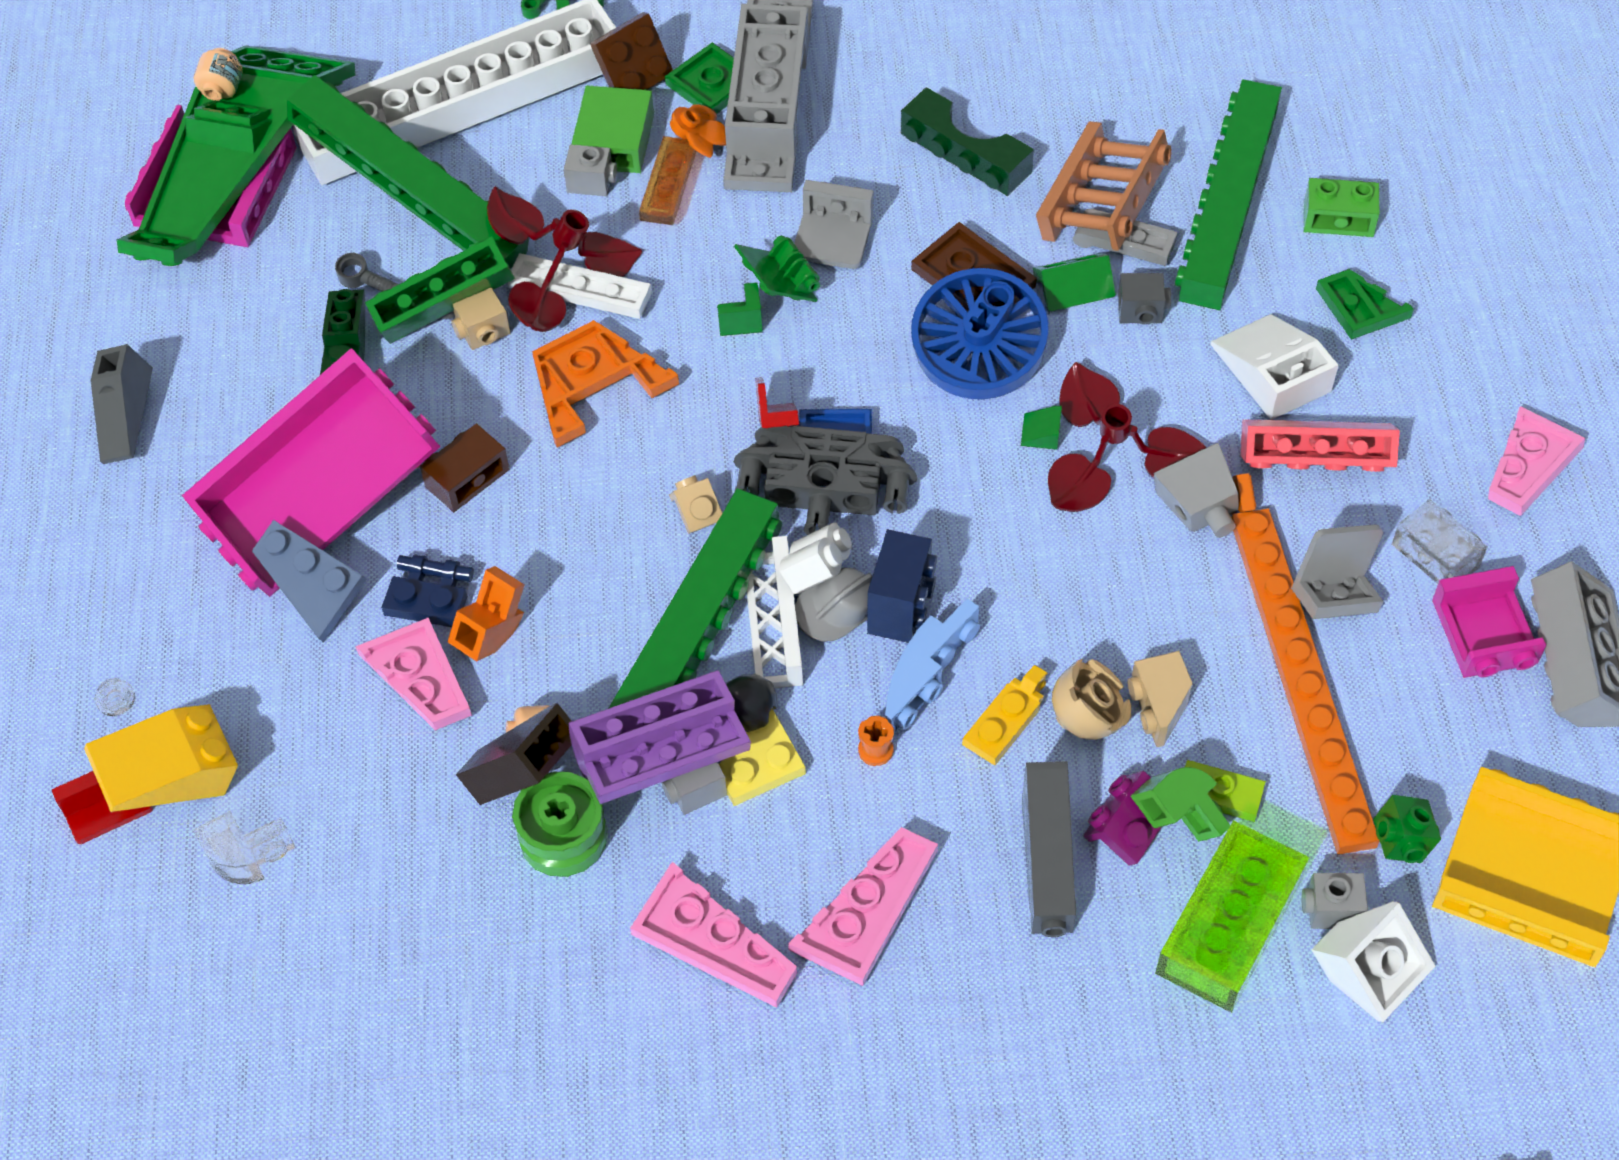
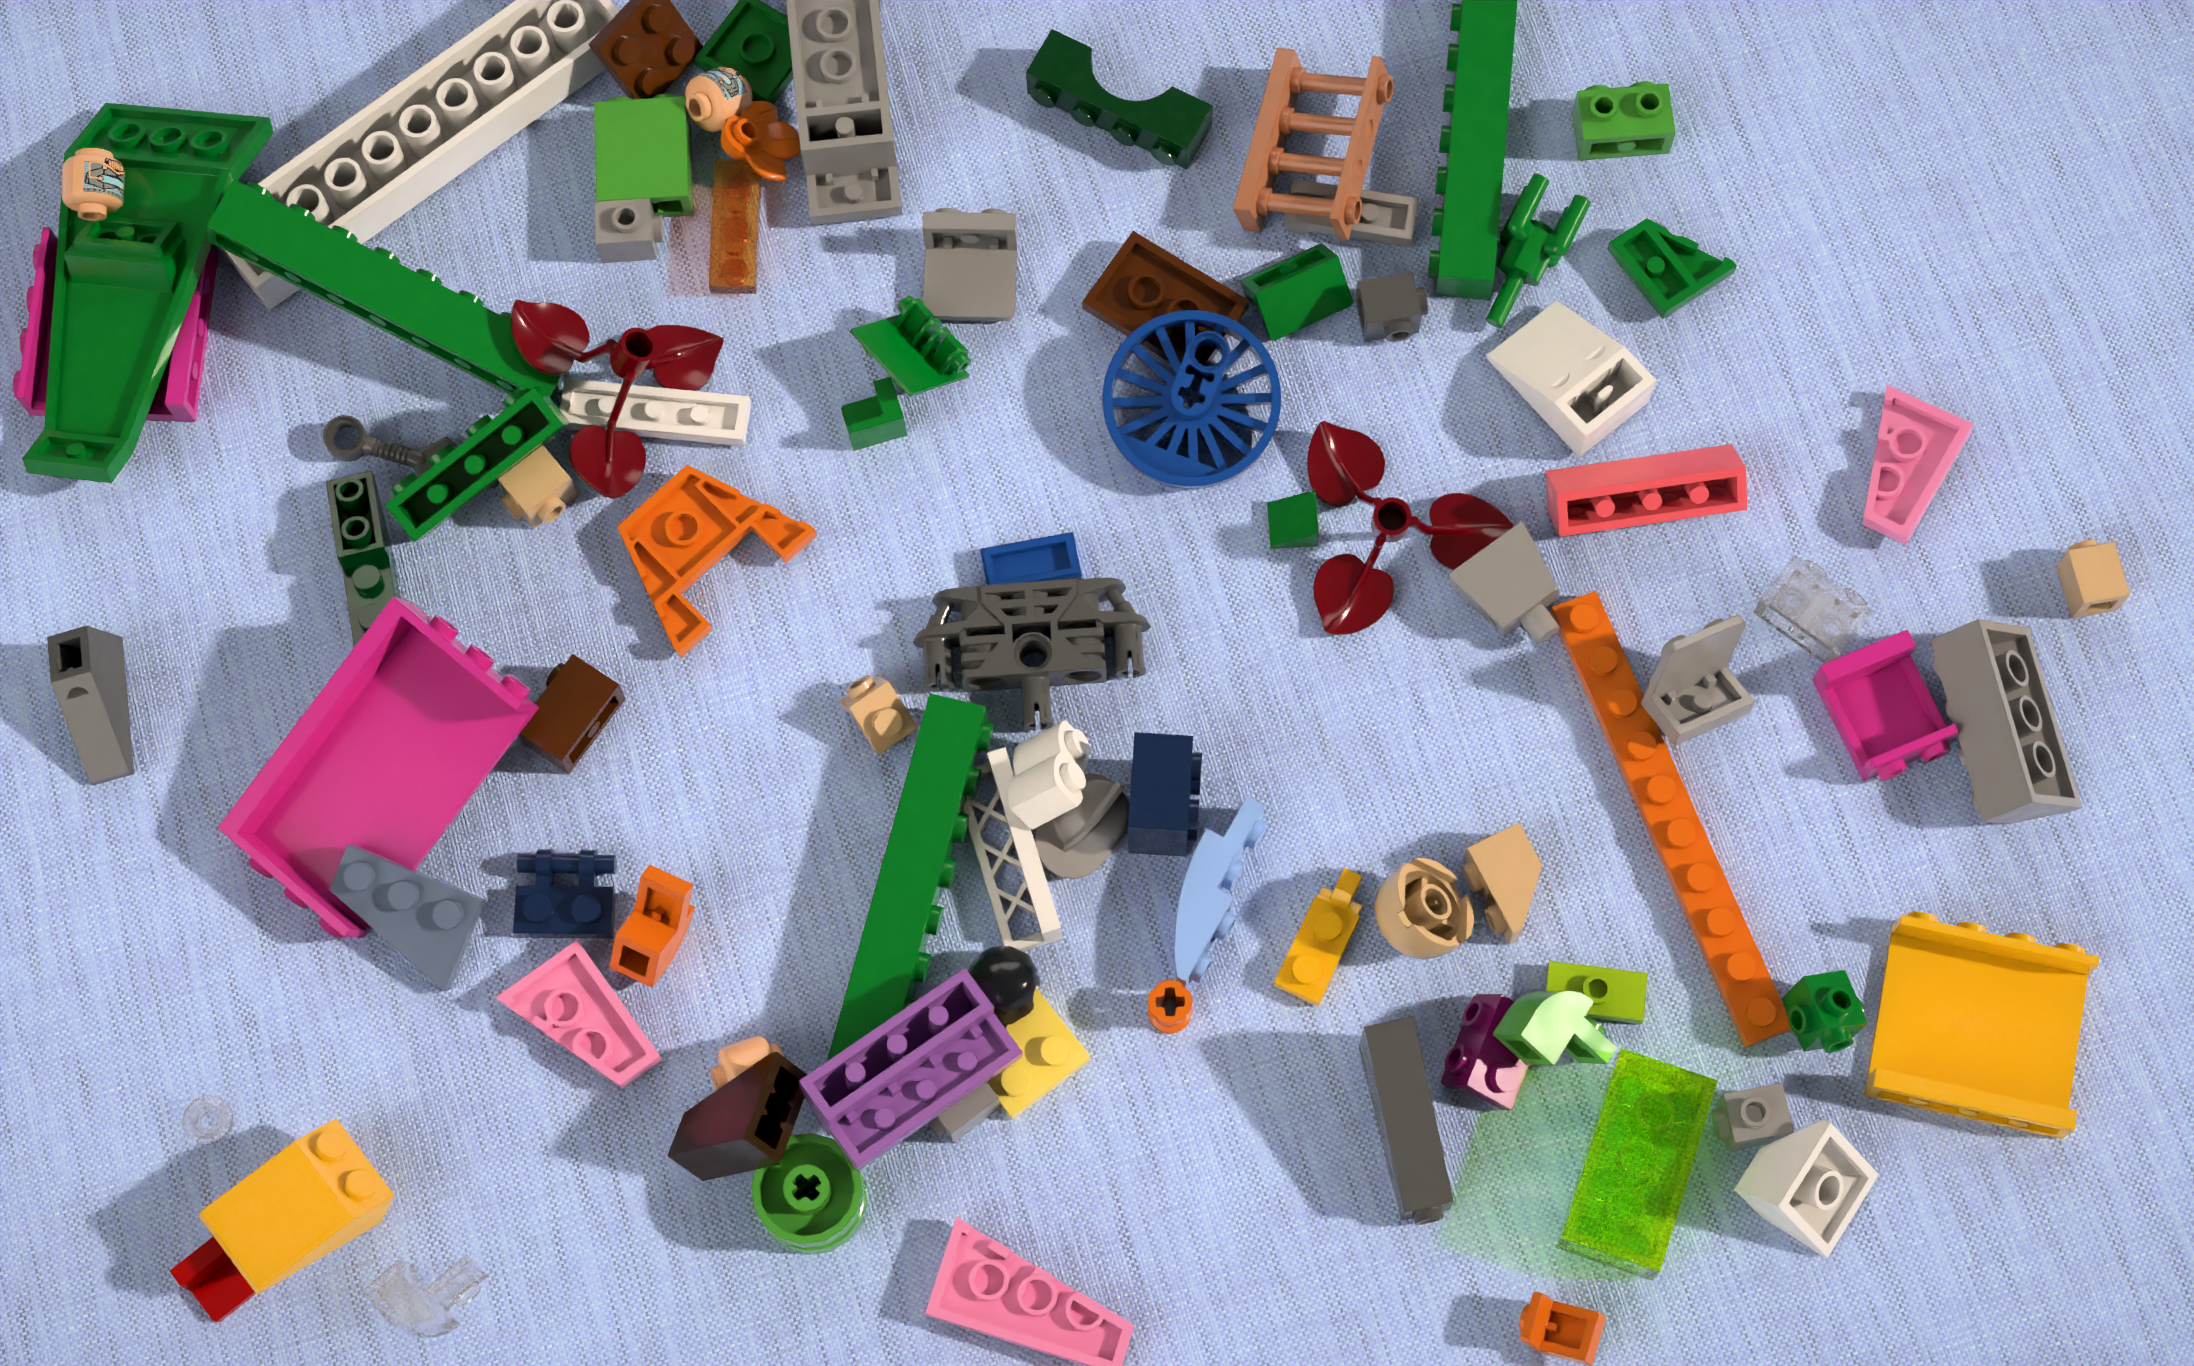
camera: 10 degrees left, 15 degrees up
red panel [755,377,799,428] -> none
bright pink wing [788,827,938,986] -> none
orange tile [1232,473,1256,512] -> none
none -> light nougat head [685,67,753,132]
none -> green plant [1485,174,1591,328]
none -> orange bracket [1519,1292,1606,1366]

